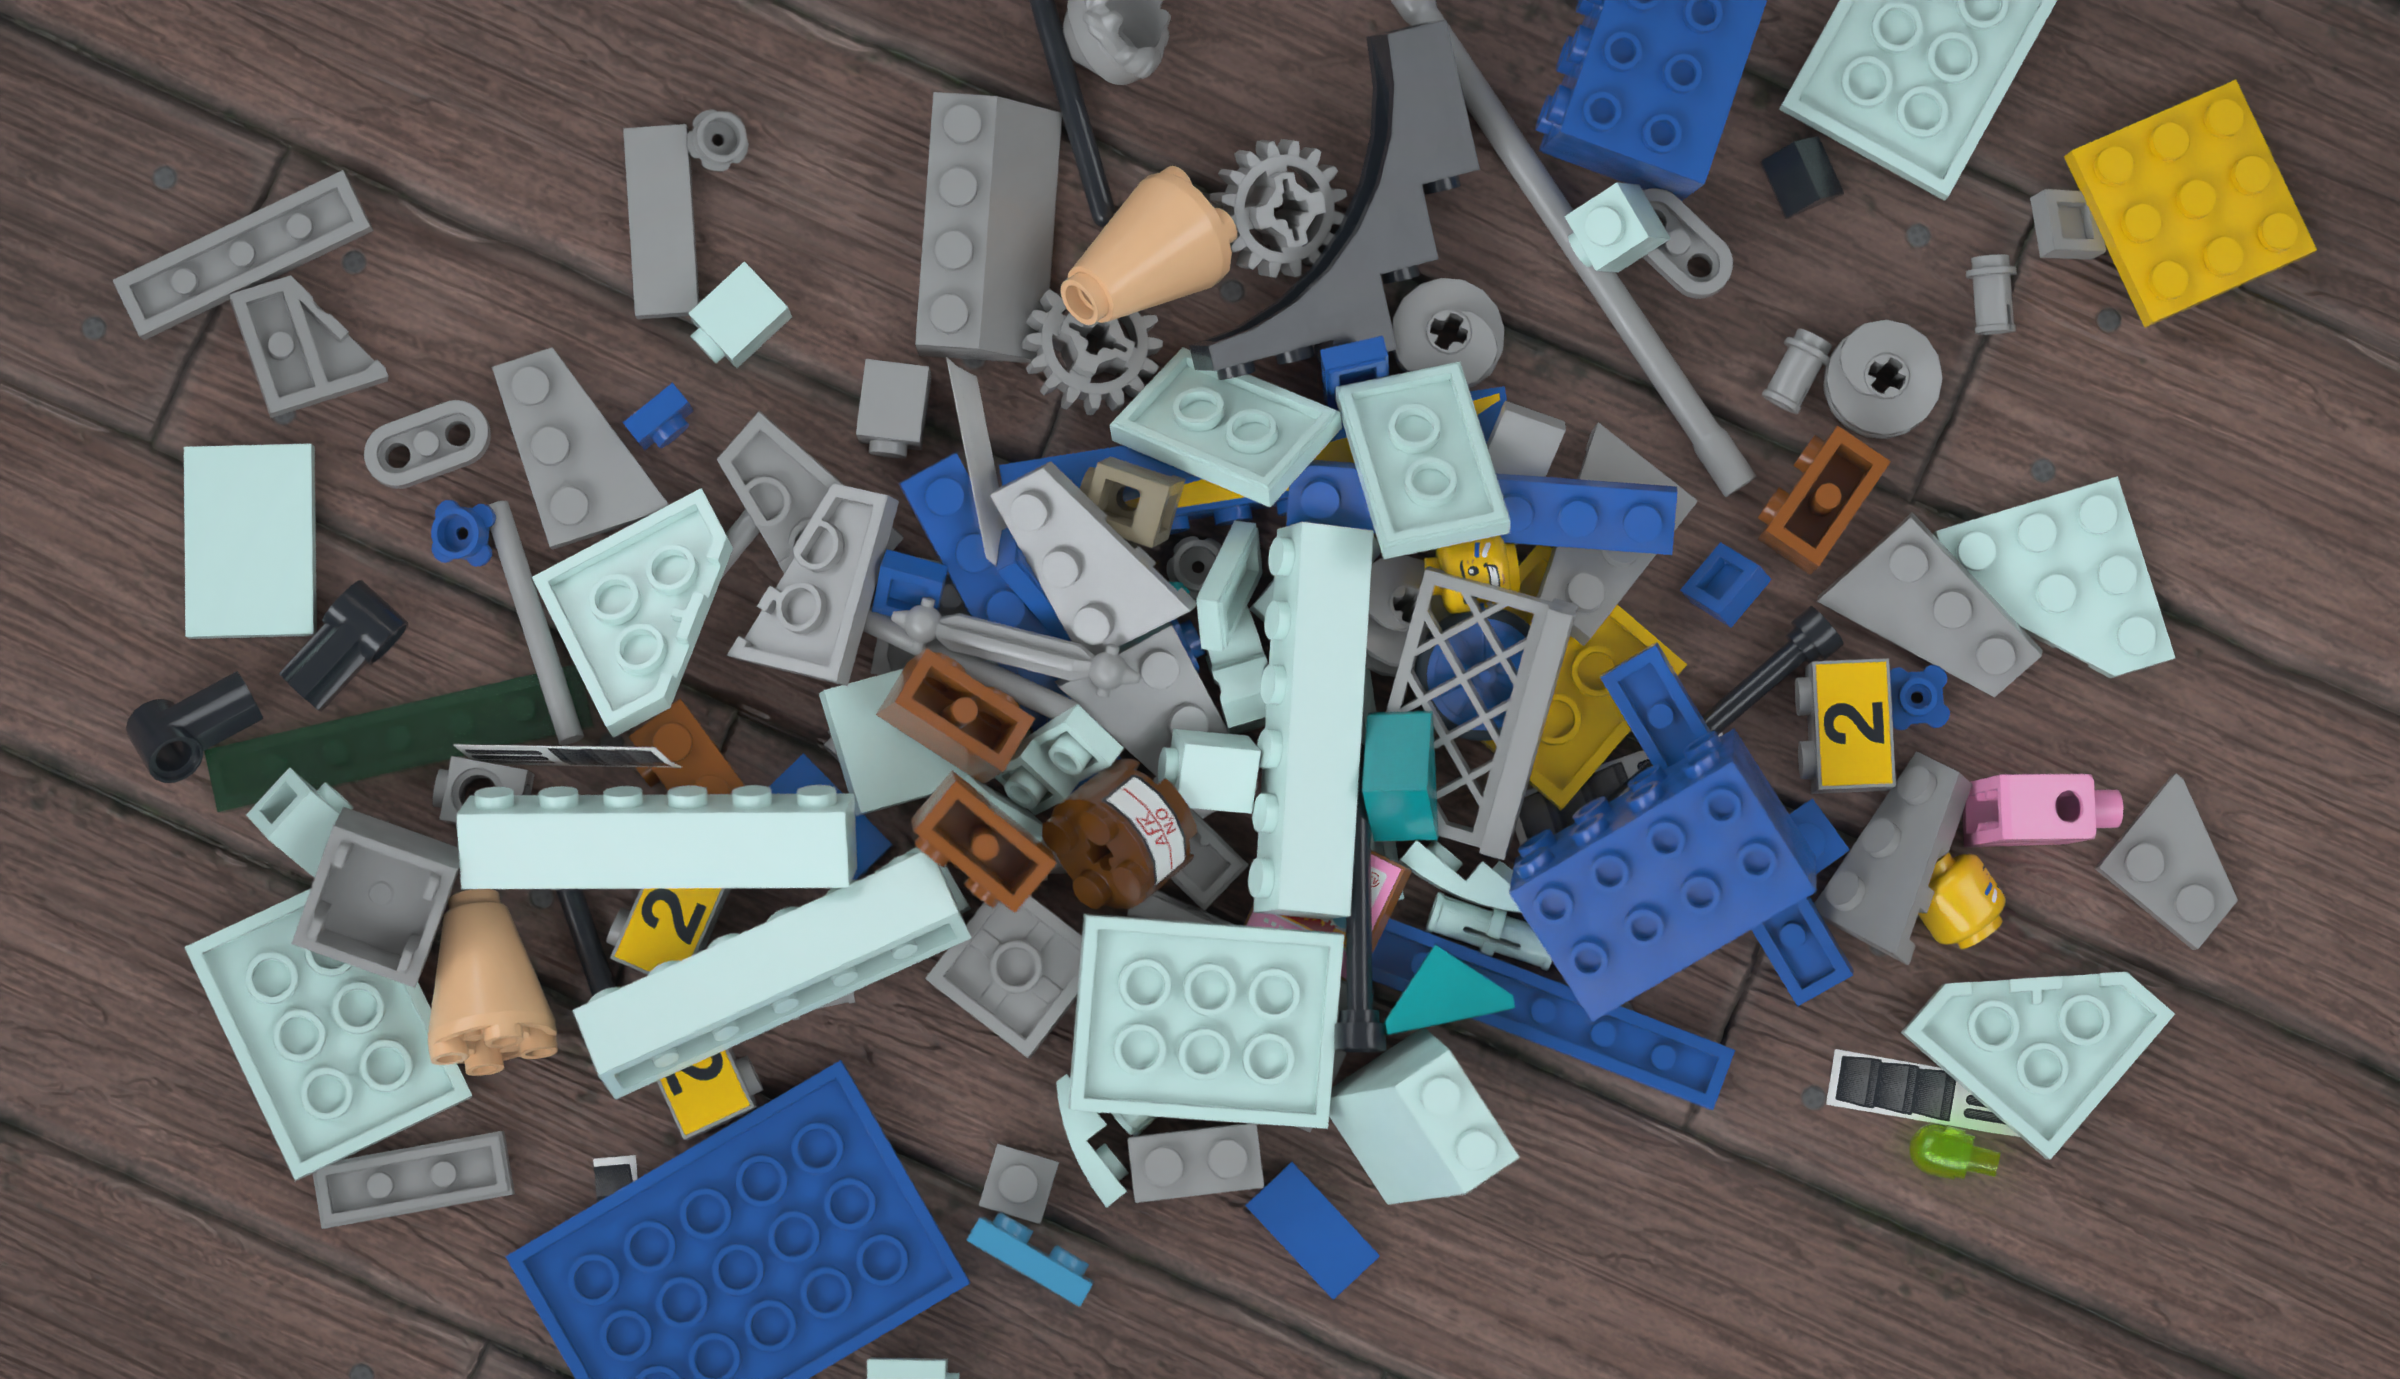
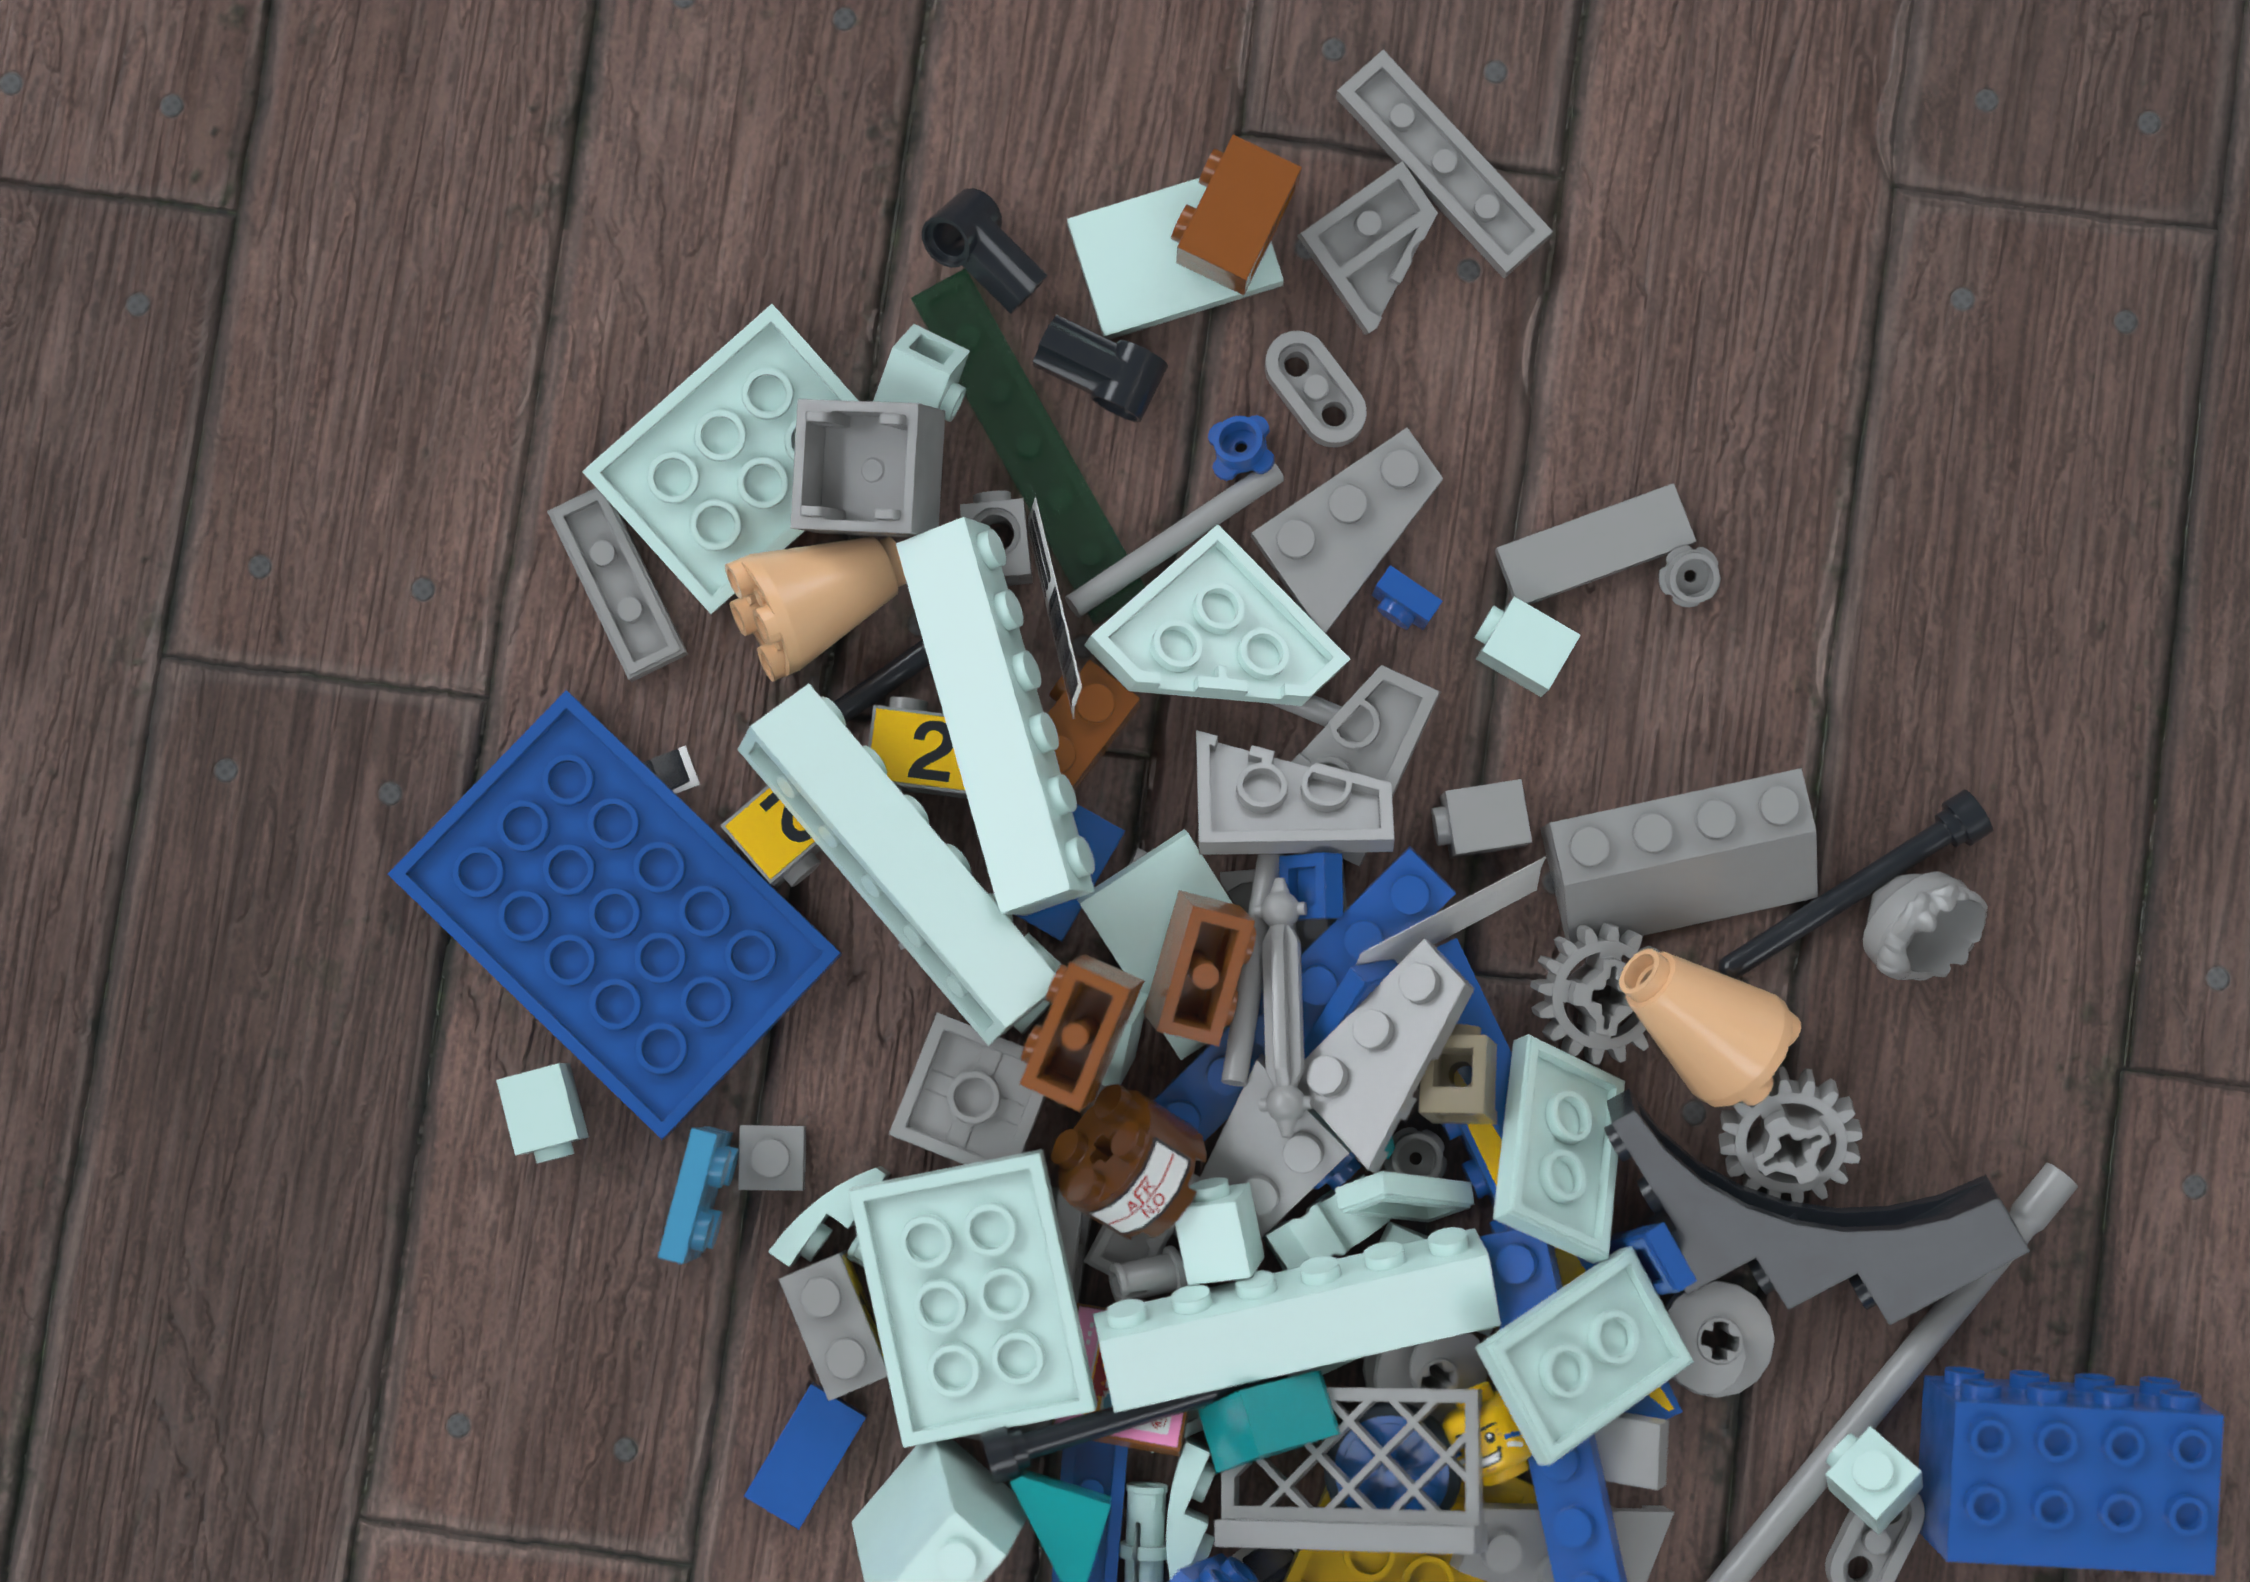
camera: 80 degrees right, 0 degrees up
light aqua slope [995,704,1123,815] -> none
none -> light grey pin [1109,1245,1189,1302]
none -> dark orange brick [1171,134,1302,295]

